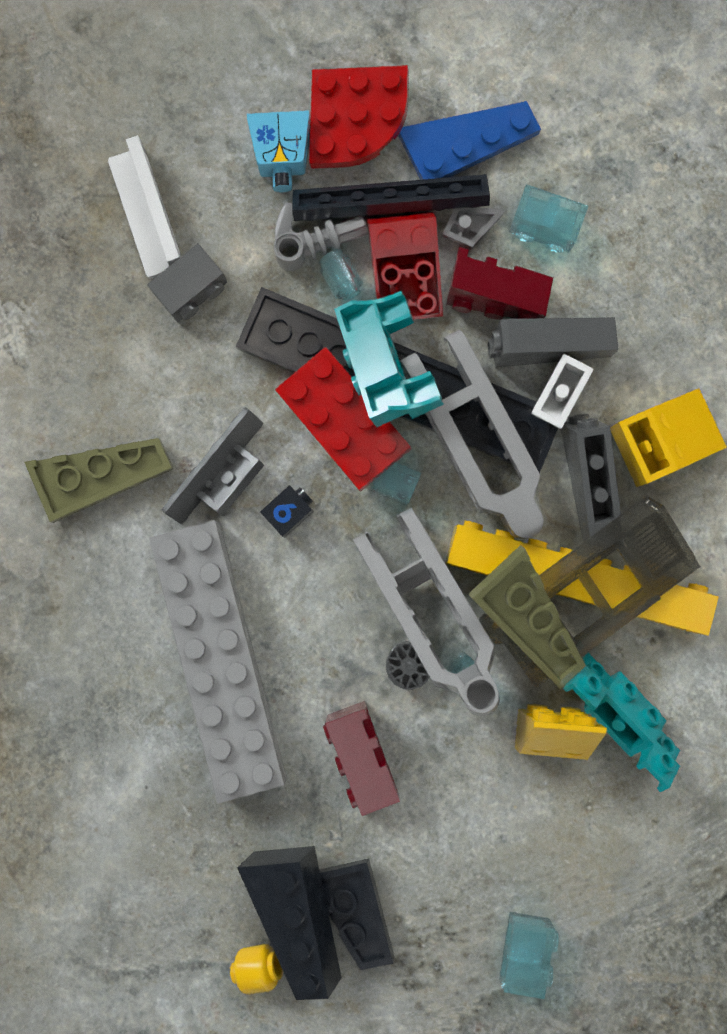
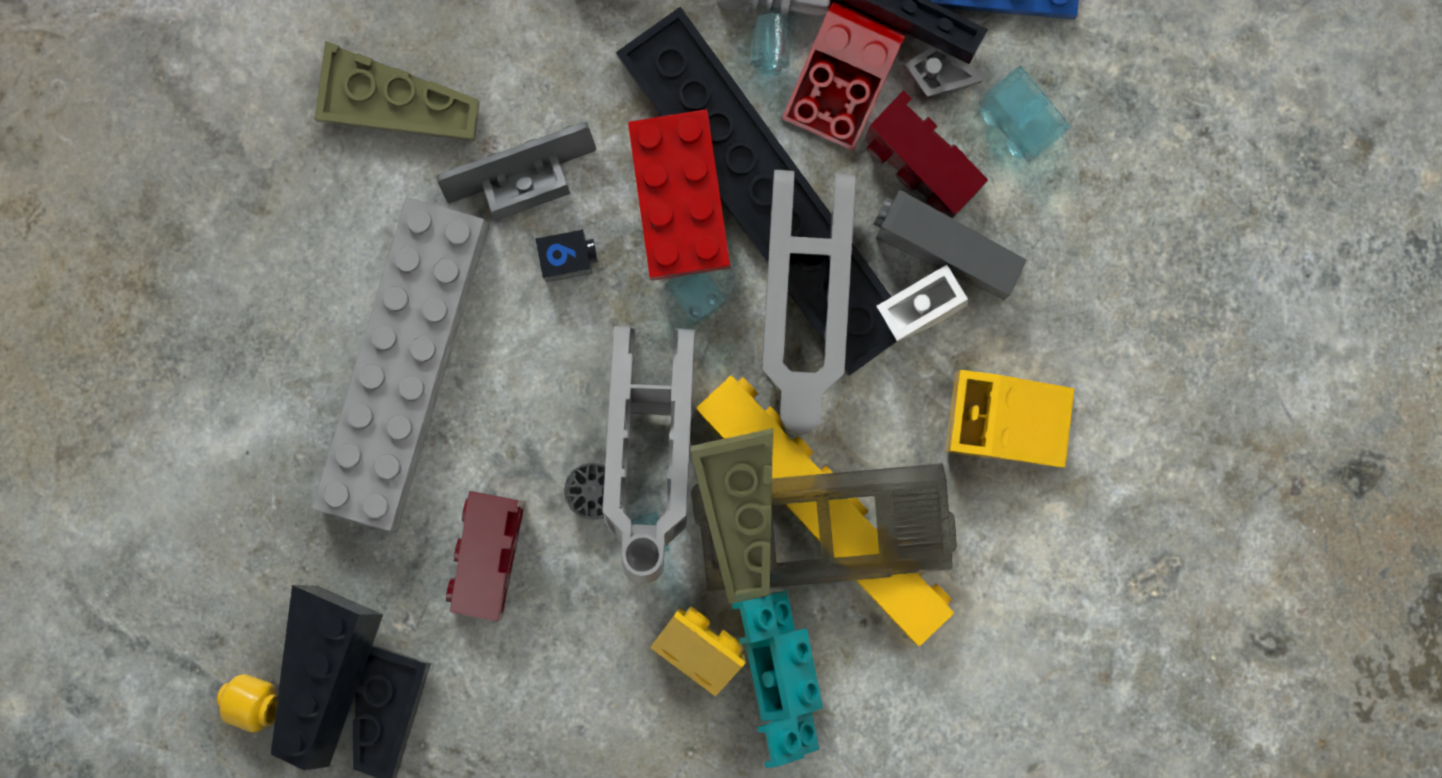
camera: 30 degrees right, 0 degrees up
teal bracket [334,291,444,427] -> none
dark grey slope [561,414,625,551] -> none

